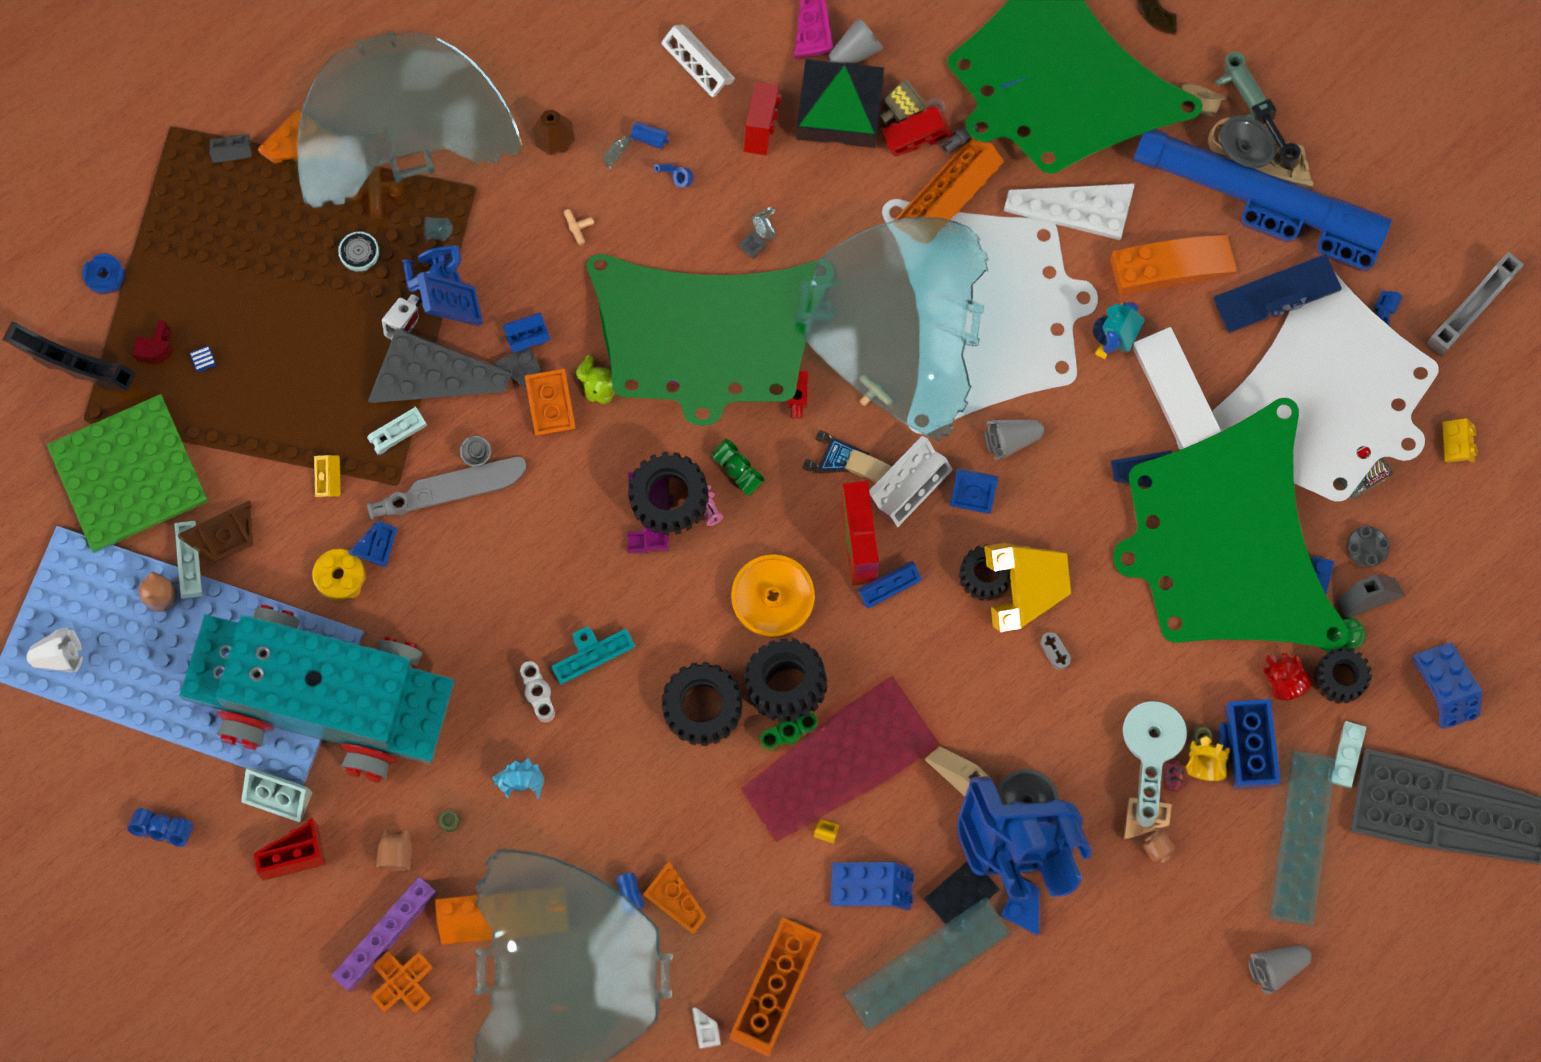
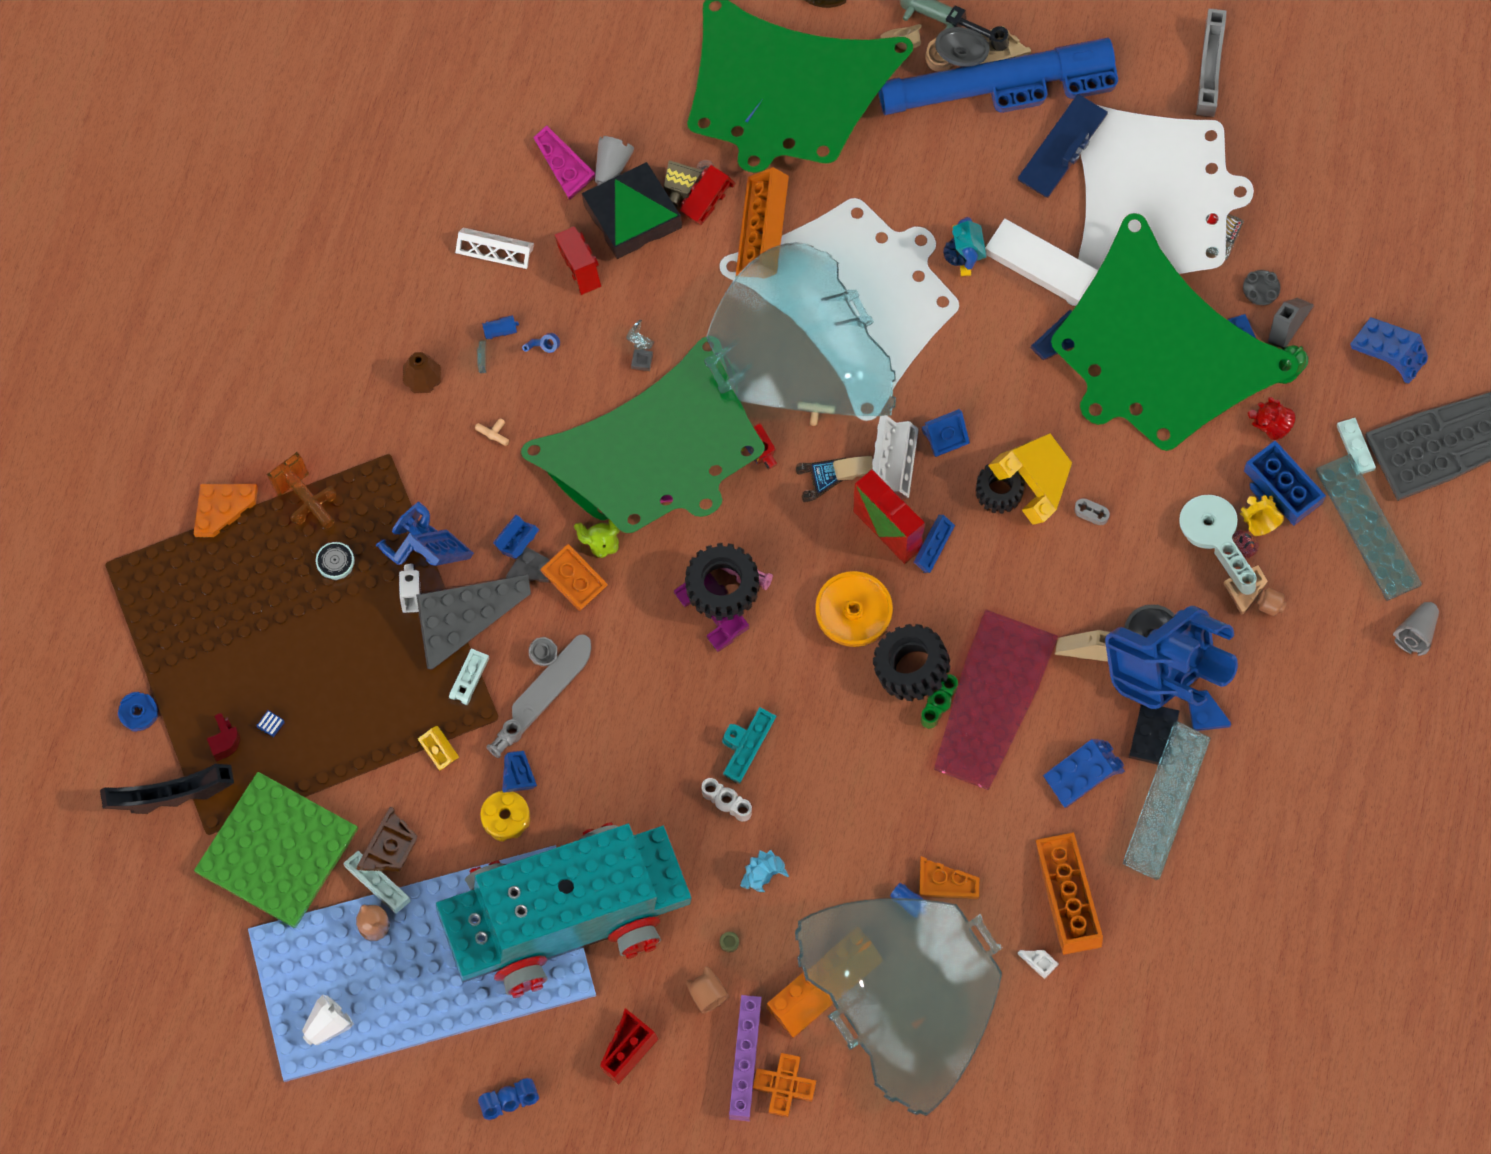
camera: 35 degrees left, 5 degrees down
dark grey slope [209,134,252,163] -> none
light aqua slope [241,767,313,822] -> none
clear light blue windscreen [298,31,523,208] -> none
clear light blue plate [424,217,454,240] -> none
black tyre [662,662,743,746] -> none
green piece [711,438,765,496] -> none
yellow slope [814,819,840,844] -> none
dark grey pin [941,125,979,154] -> none
light grey cone [984,419,1044,461] -> none
white wing [1004,184,1135,240] -> none
orange slope [1110,235,1237,296] -> none
olive plate [1192,726,1213,746] -> none
black tyre [1314,647,1372,704] -> none
blue plate [1374,291,1402,326] -> none
yellow bracket [1442,418,1478,463] -> none

